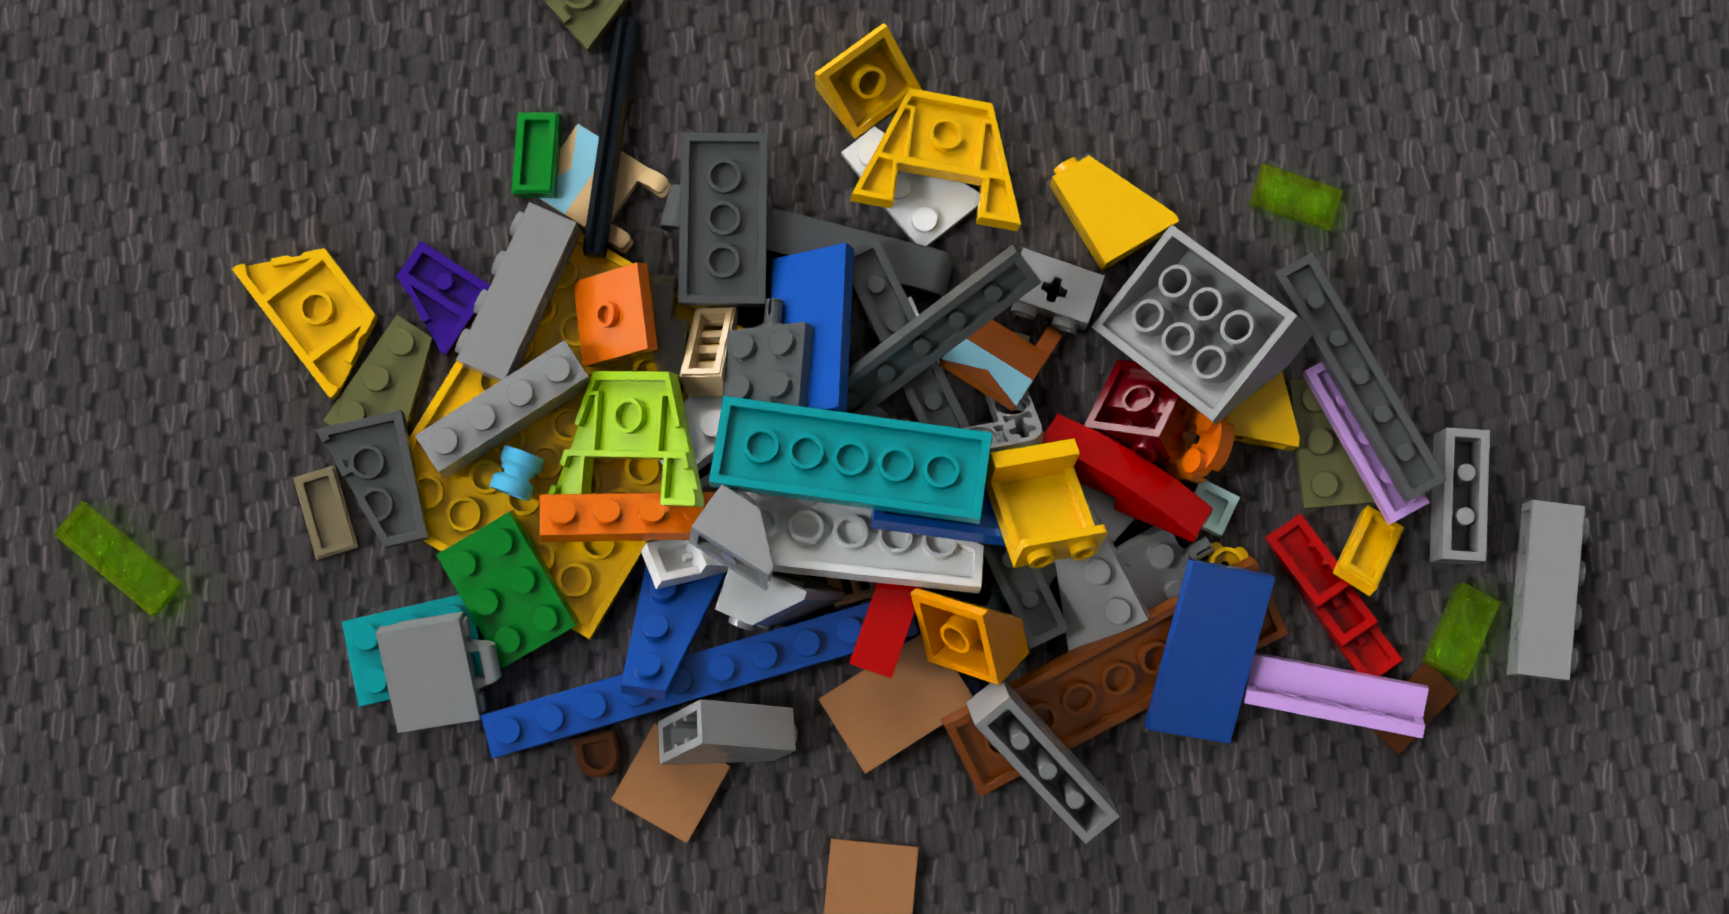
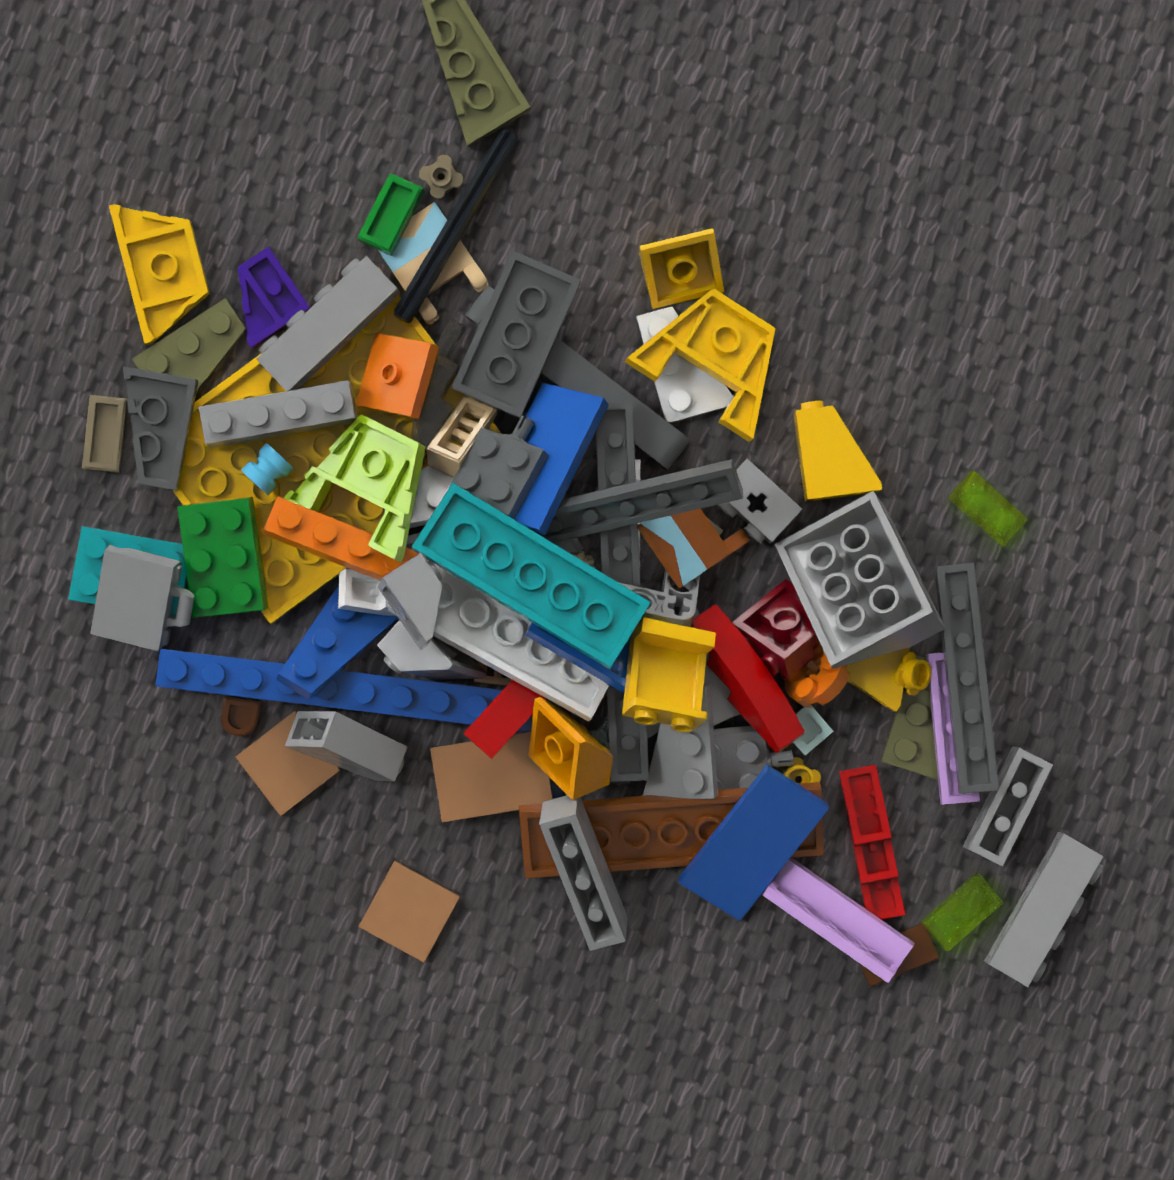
camera: 25 degrees right, 5 degrees up
yellow tile [1332,505,1404,596] -> none
none -> dark tan plate [419,155,463,199]
none -> yellow plate [895,651,931,696]

